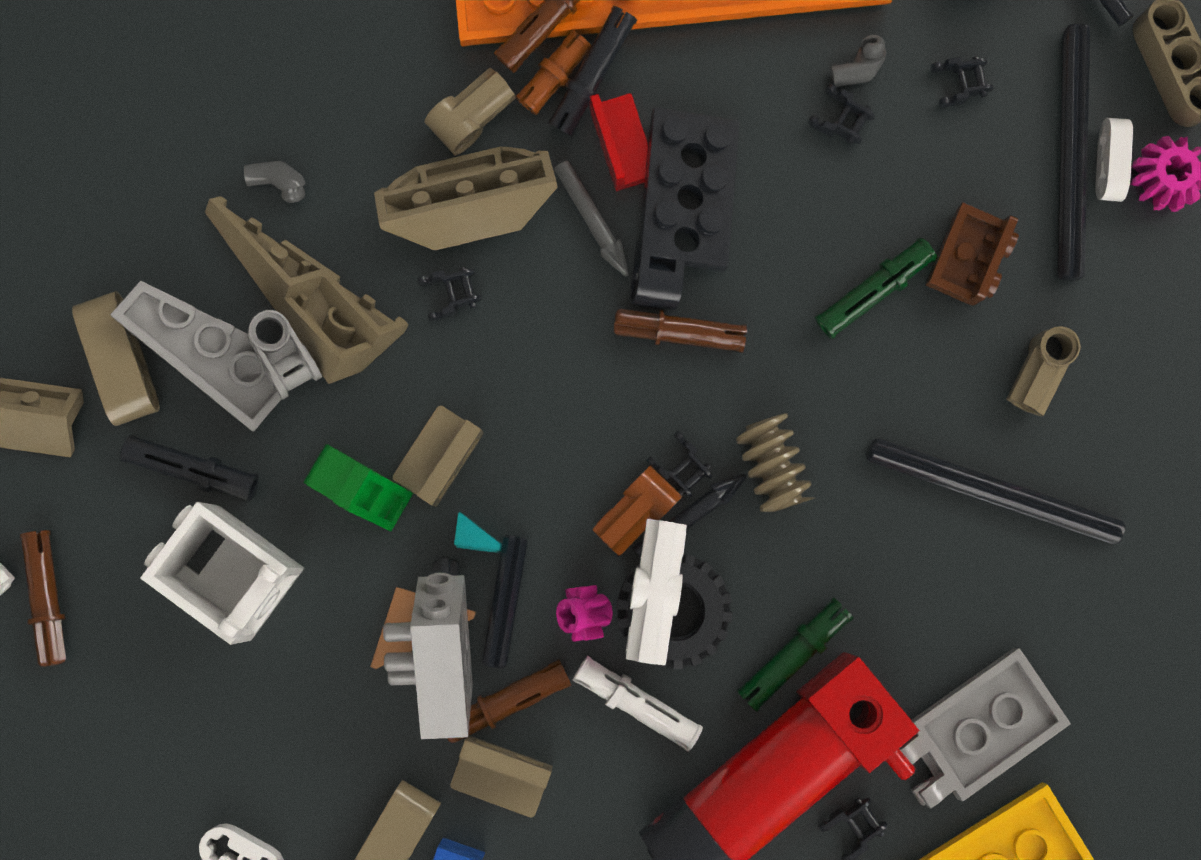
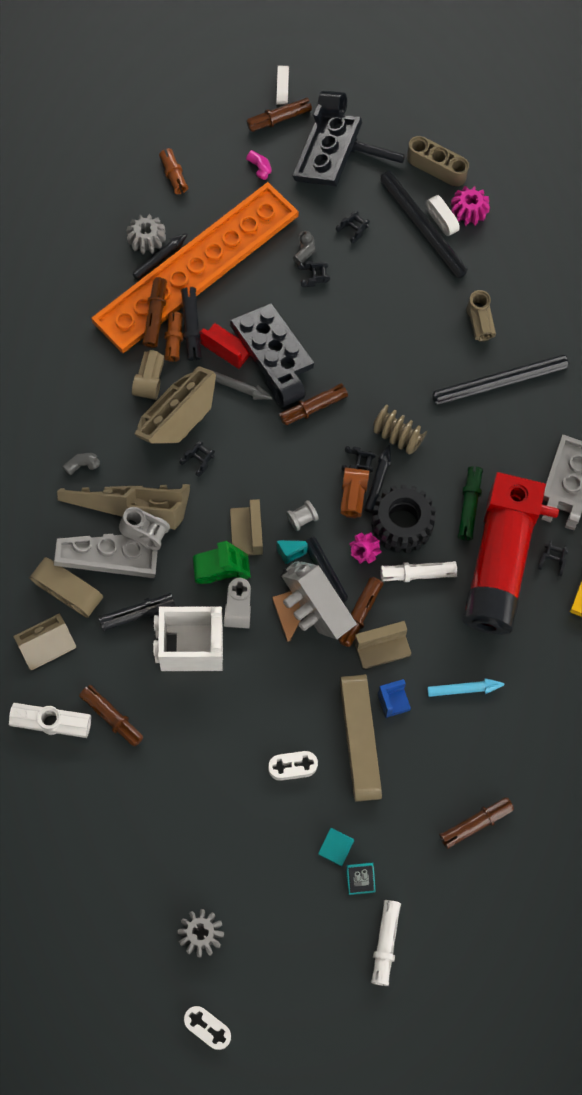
camera: 35 degrees left, 15 degrees down
white piece [625,519,687,665] -> none
dark green pin [815,237,937,339] -> none
reddish brown bracket [925,202,1019,306] -> none
none -> light grey piece [224,578,251,629]
none -> light grey bush [286,500,319,531]

